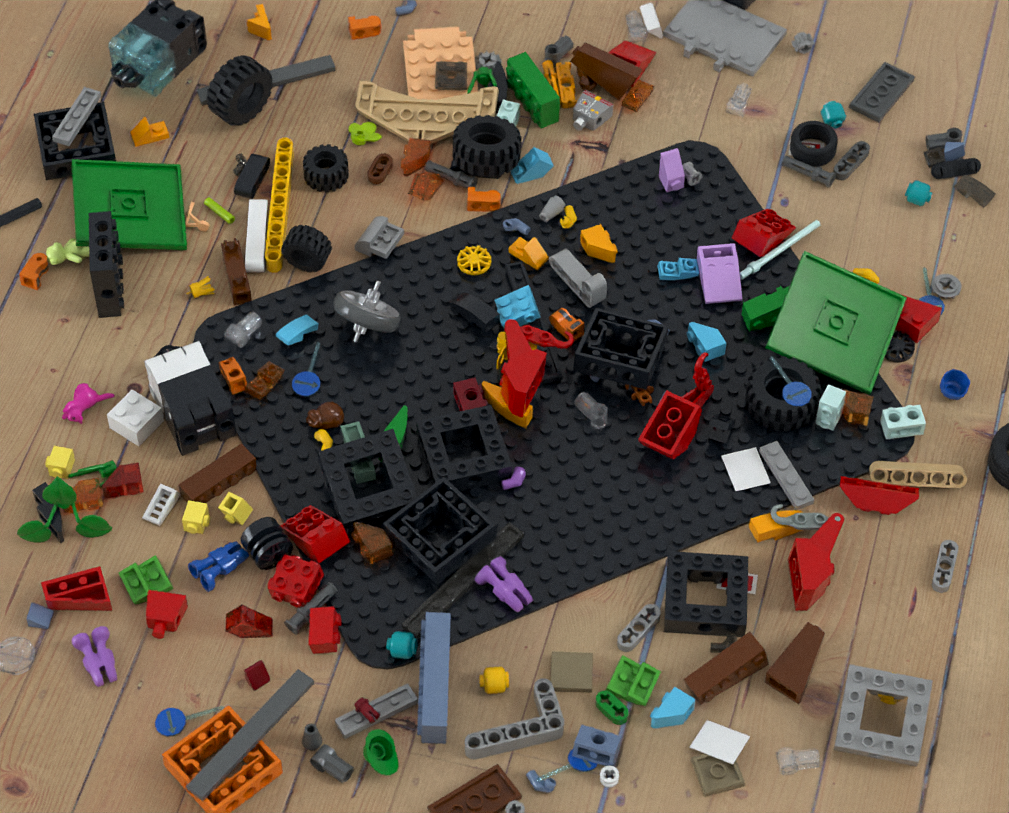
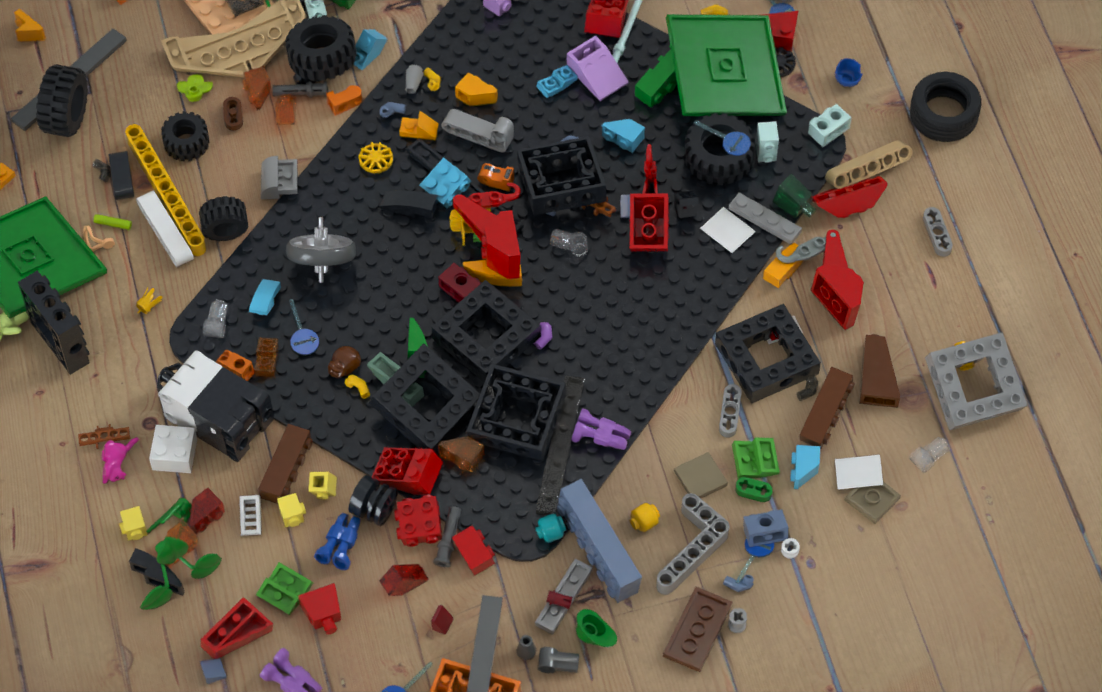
camera: 30 degrees left, 5 degrees up
reddish brown brick [221,238,252,306] -> none
clear orange slope [841,389,874,426] -> none
none -> dark orange piece [78,424,131,449]
none -> clear green torso [772,174,817,218]

